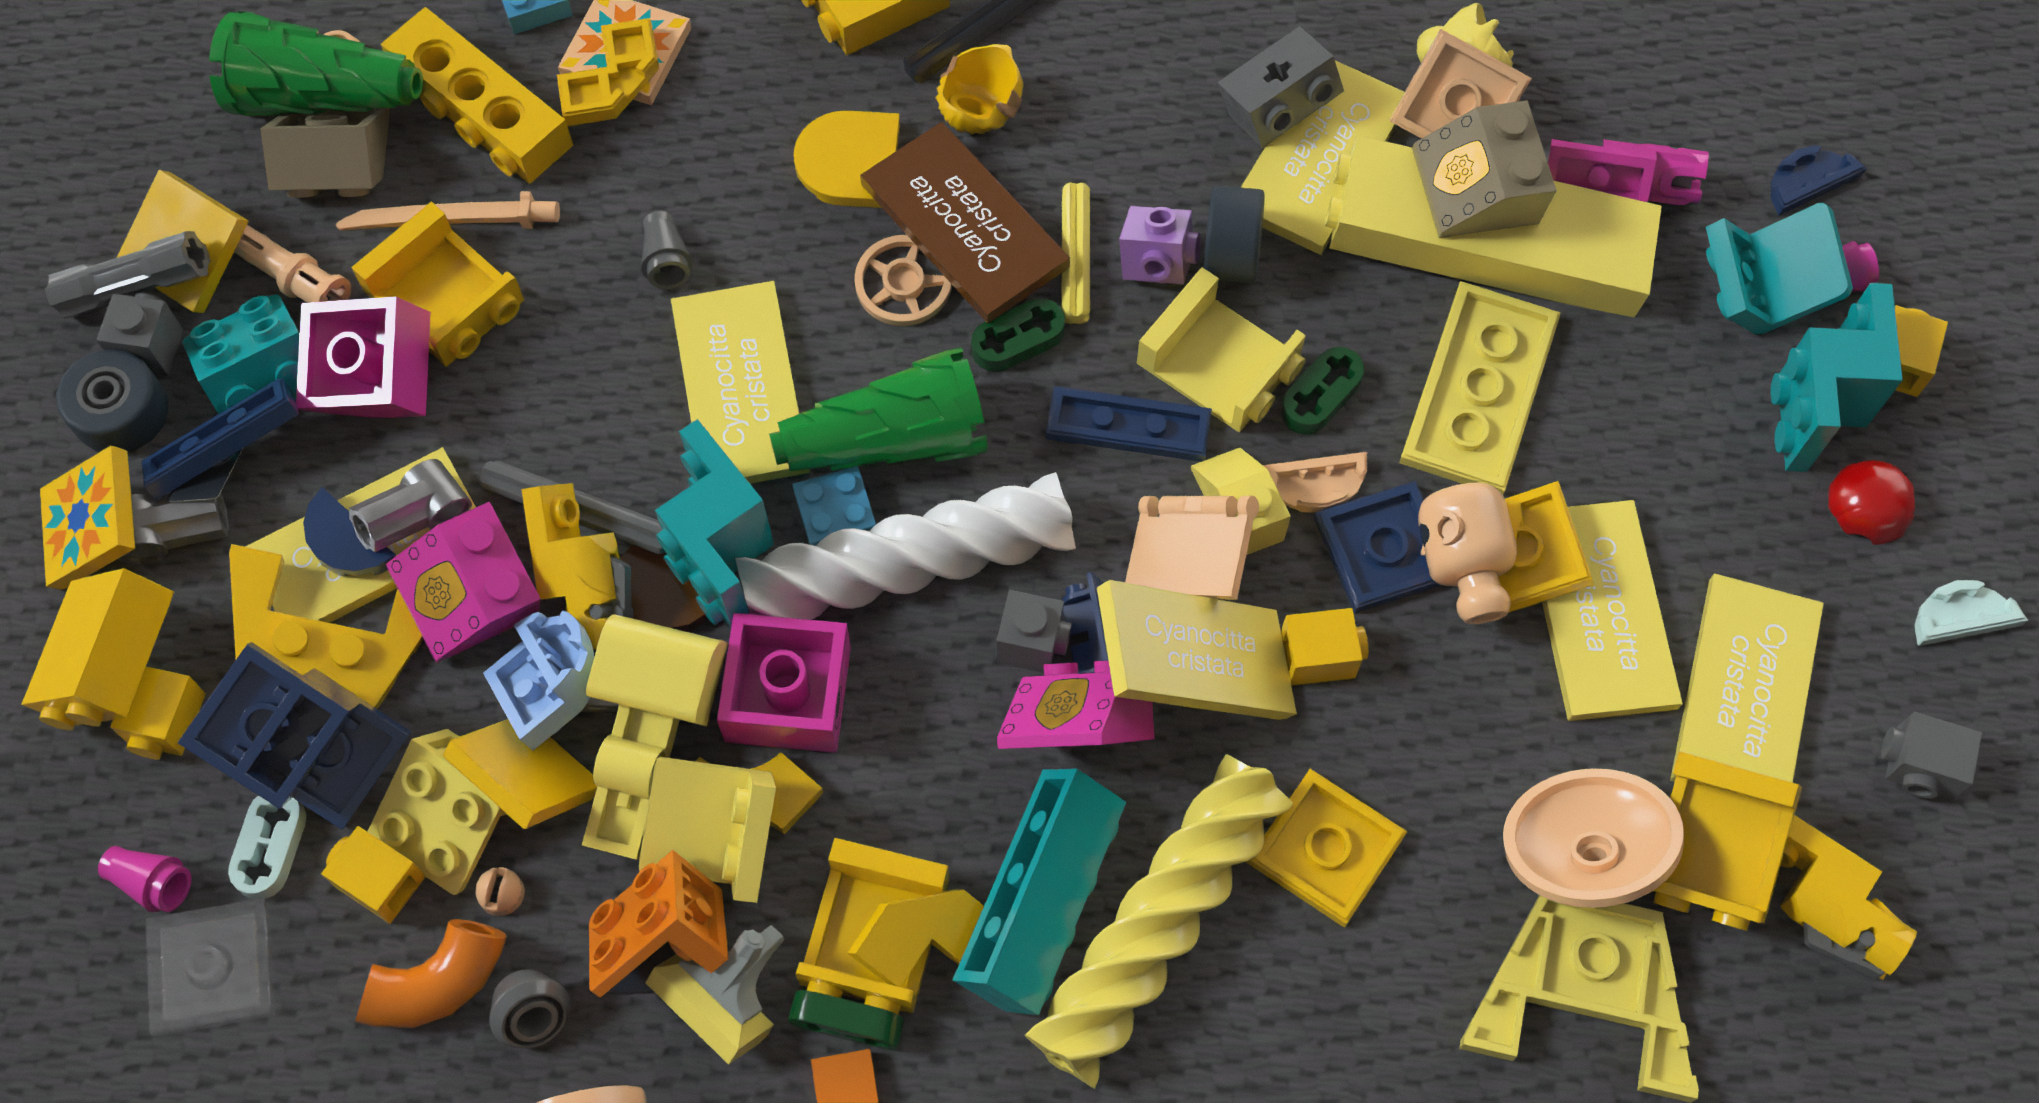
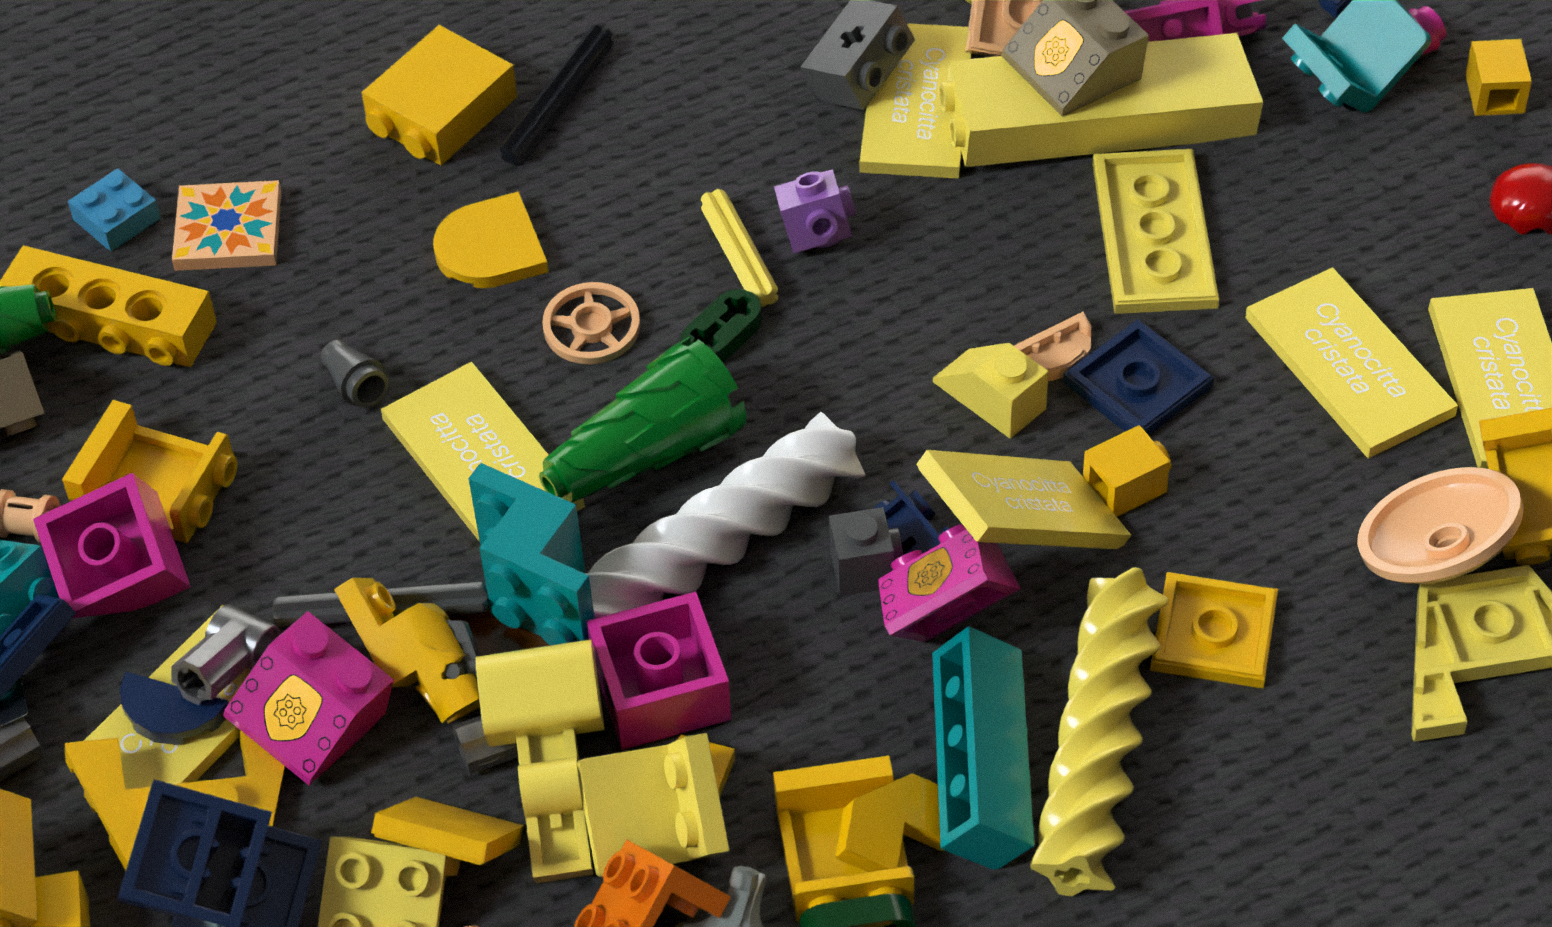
camera: 20 degrees left, 15 degrees down
light nougat sword [336,191,560,231] -> none
light blue slope [483,610,594,751] -> none
yellow tile [557,18,659,126] -> none
dark azure piece [792,466,876,546] -> none
reddish brown tile [860,121,1070,324] -> none
yellow hair [935,44,1023,134] -> none
dark blue tile [1046,386,1212,462] -> none
light nougat piece [1125,496,1259,600] -> none
light yellow panel [1137,267,1306,433] -> none
black wheel [1204,186,1265,283] -> none
dark green beam [1281,347,1364,435] -> none
light nougat piece [1418,482,1517,624] -> none
yellow tile [1498,481,1594,613] -> none
teal bracket [1770,283,1903,472] -> none

